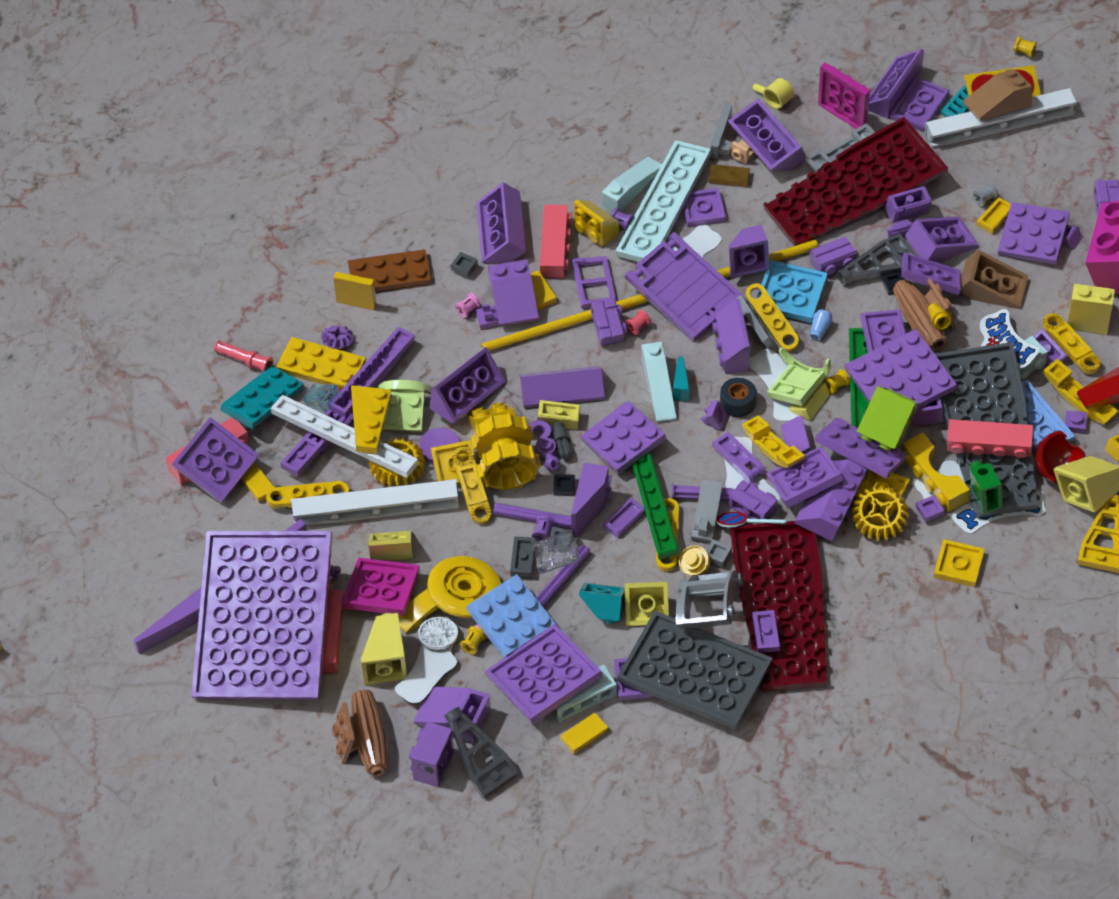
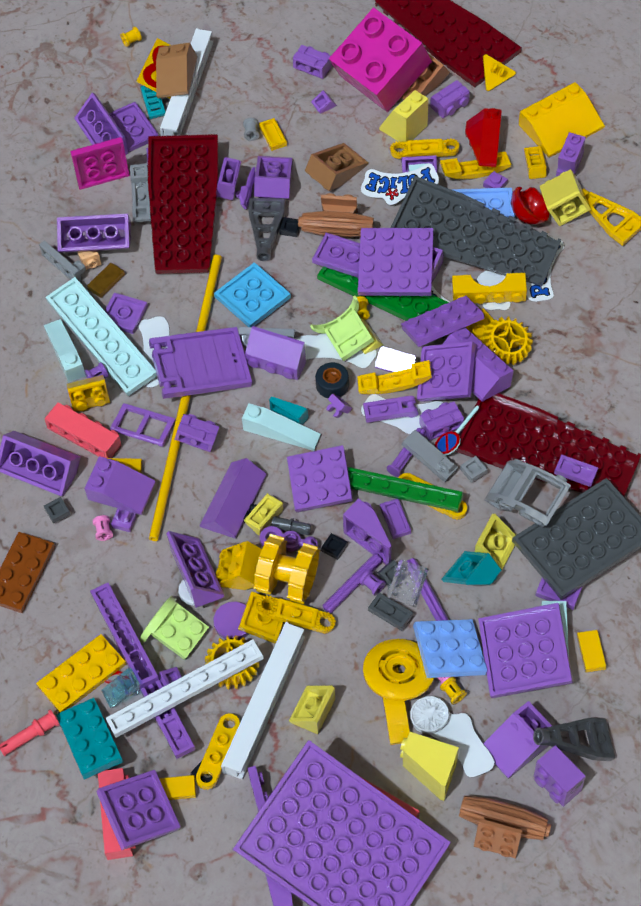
camera: 60 degrees left, 5 degrees up
medium lavender gear [321,324,353,349] -> none
yellow tile [333,272,377,310] -> none
dark pink plate [341,558,420,616] -> none
yellow wing [351,385,392,454] -> none
coral bush [625,310,651,336] -> none
yellow plate [679,546,711,576] -> none
medium lavender slope [728,225,769,278] -> none
yellow plate [746,284,799,352] -> none
light yellow piece [753,78,794,109] -> none
medium lavender brick [809,236,856,275] -> none
light blue cone [810,310,833,341] -> none
lime slope [857,386,920,451] -> none
medium lavender tile [901,253,961,295] -> none
medium lavender plate [915,495,945,523] -> none
yellow cone [928,303,951,330] -> none
yellow tile [933,539,985,587] -> none
coral brick [947,419,1033,458] -> none
green torso [970,461,1003,514] -> none
medium lavender plate [998,202,1070,265] -> none

